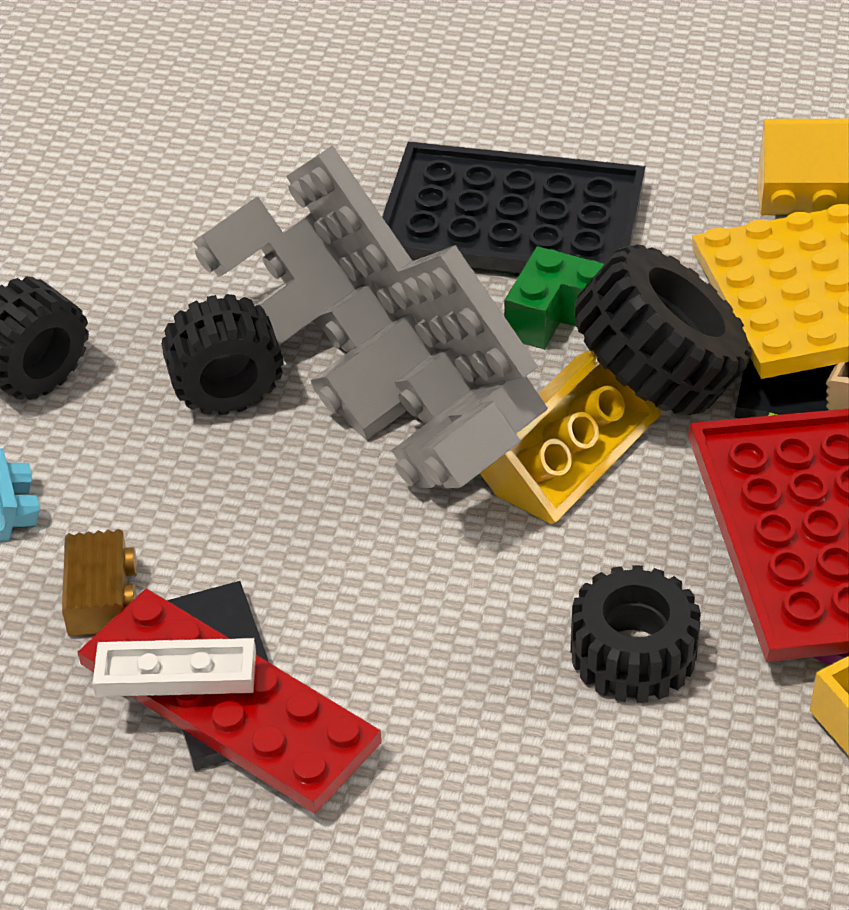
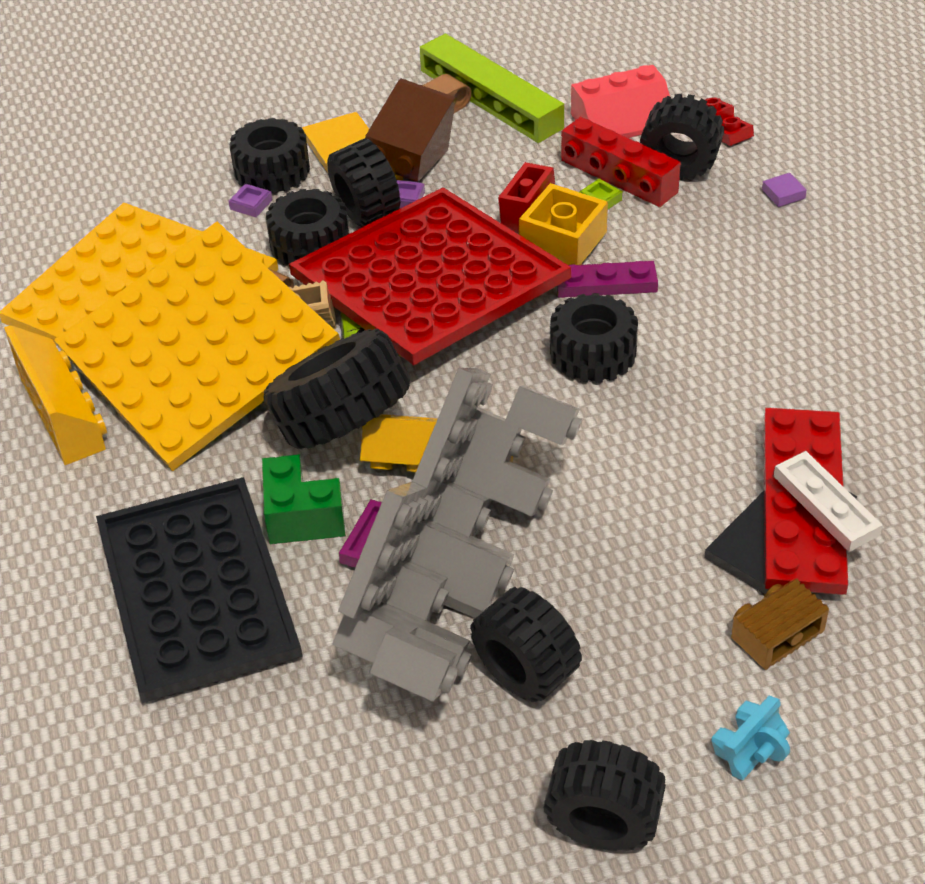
camera: 120 degrees left, 0 degrees up
none -> magenta plate [557,261,658,298]

